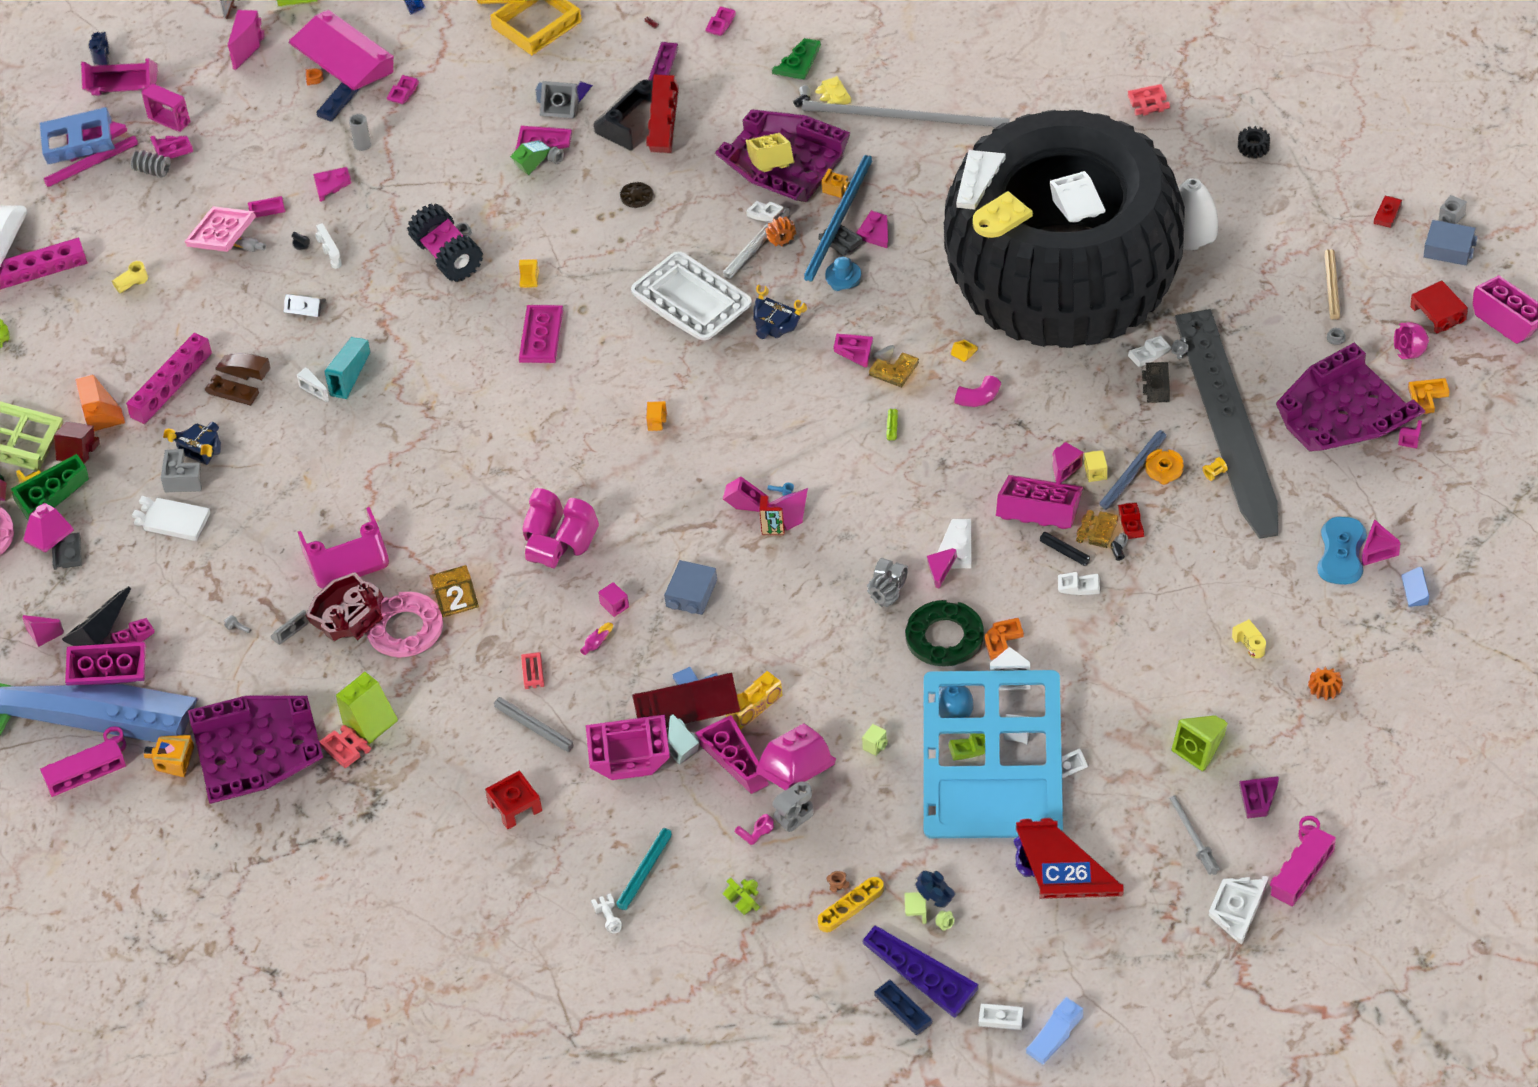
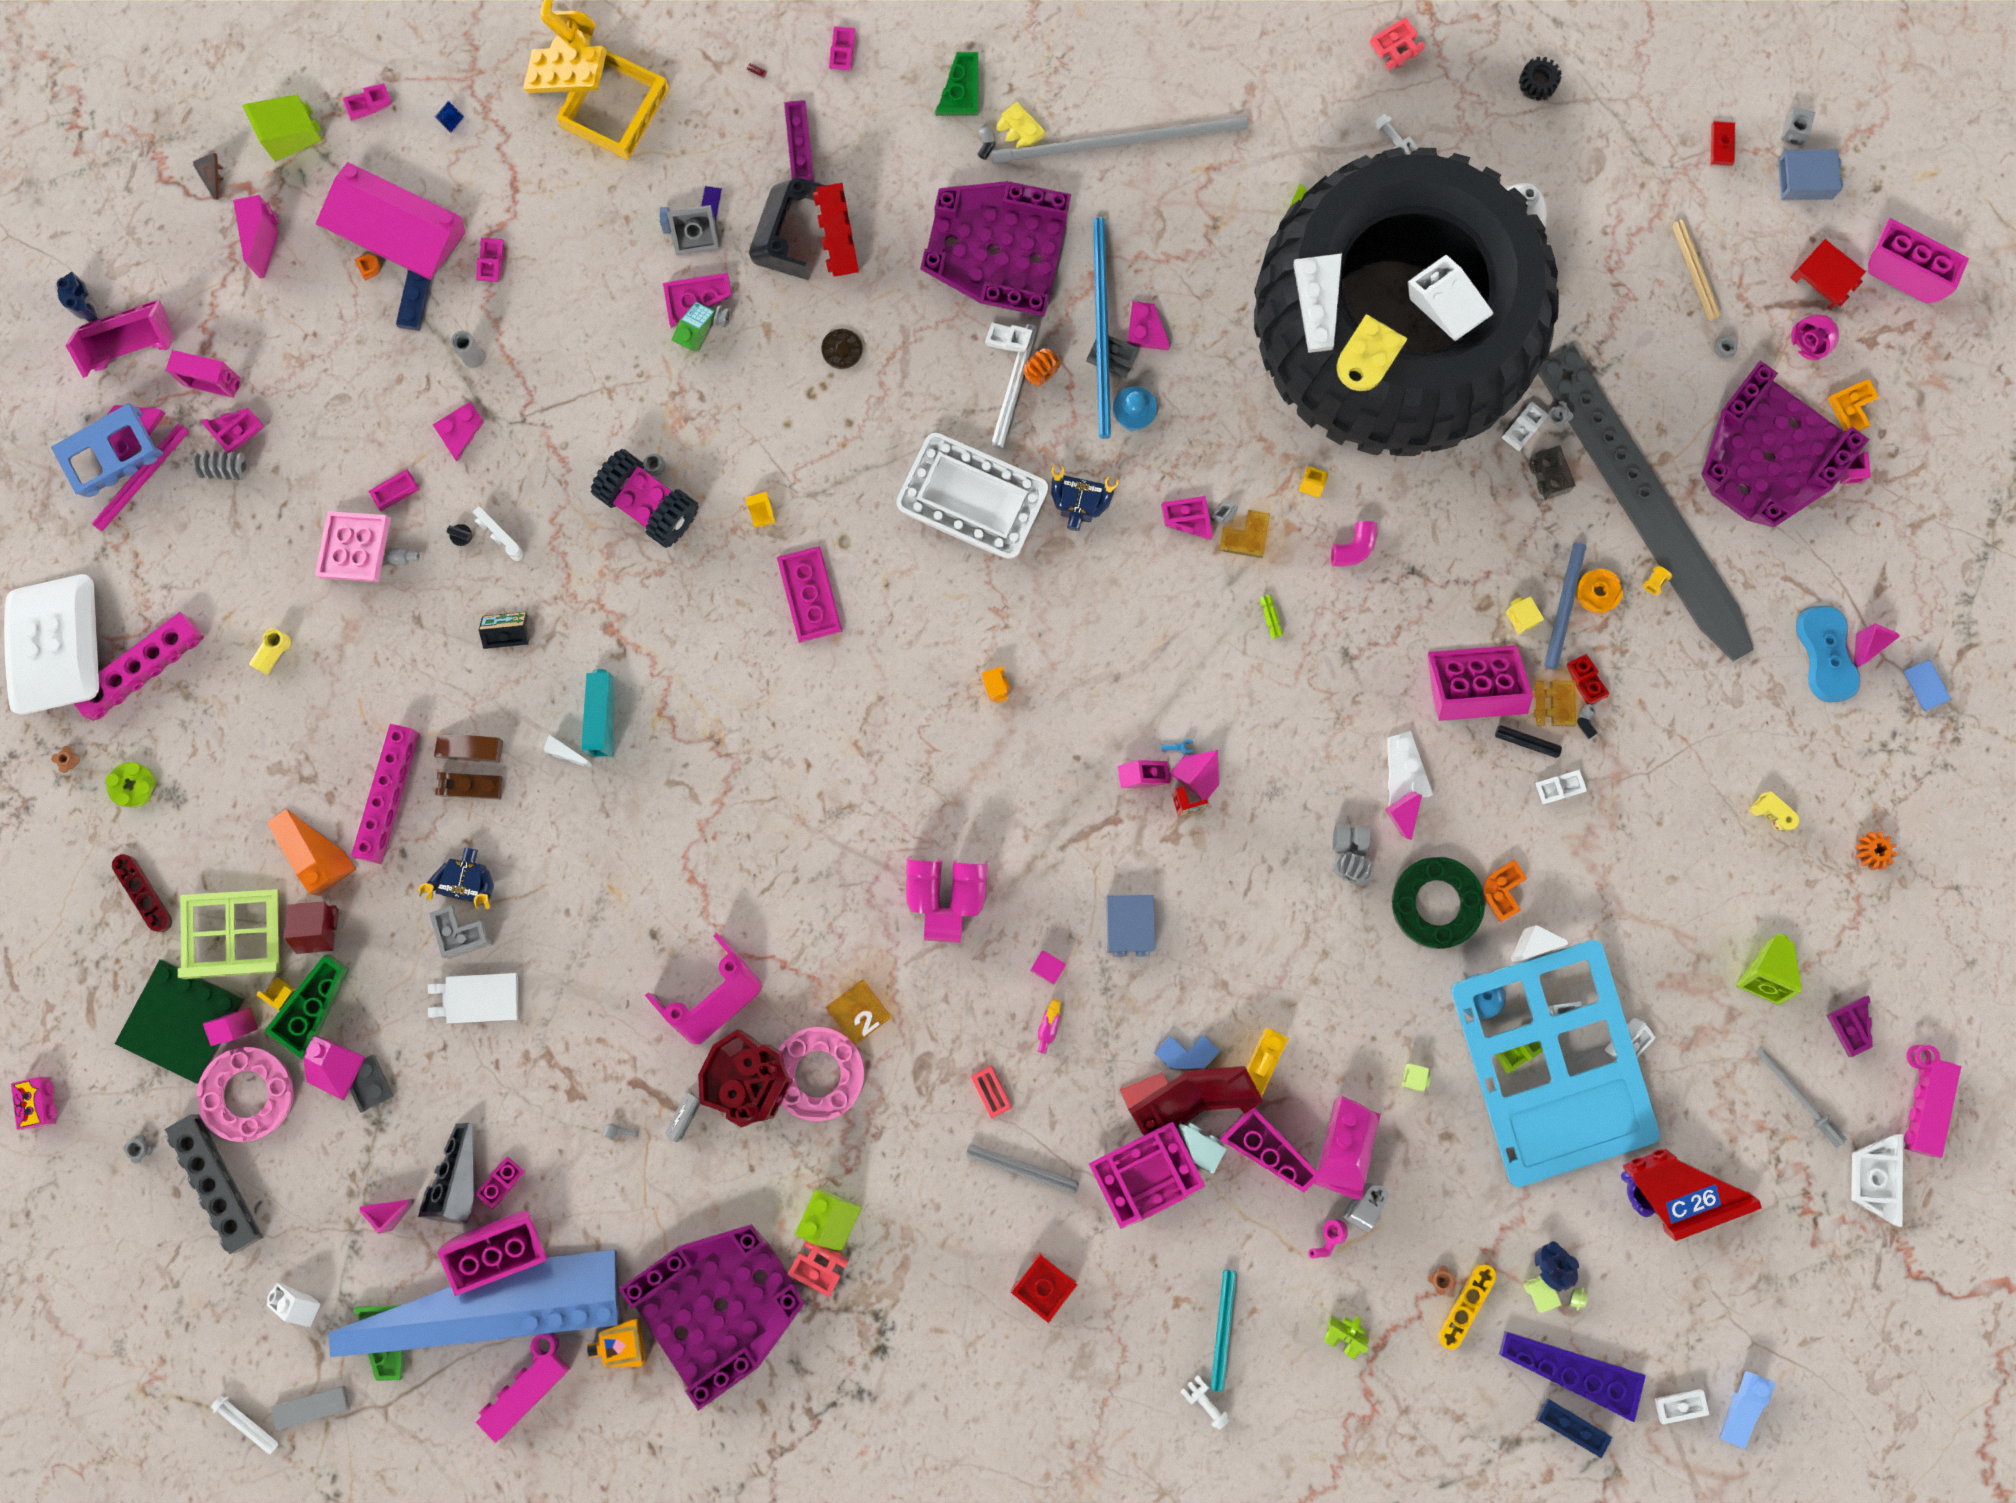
camera: 25 degrees left, 30 degrees up
light yellow brick [745,133,794,172] -> none
light orange brick [822,169,850,198] -> none
dark pink slope [1052,442,1084,485] -> none

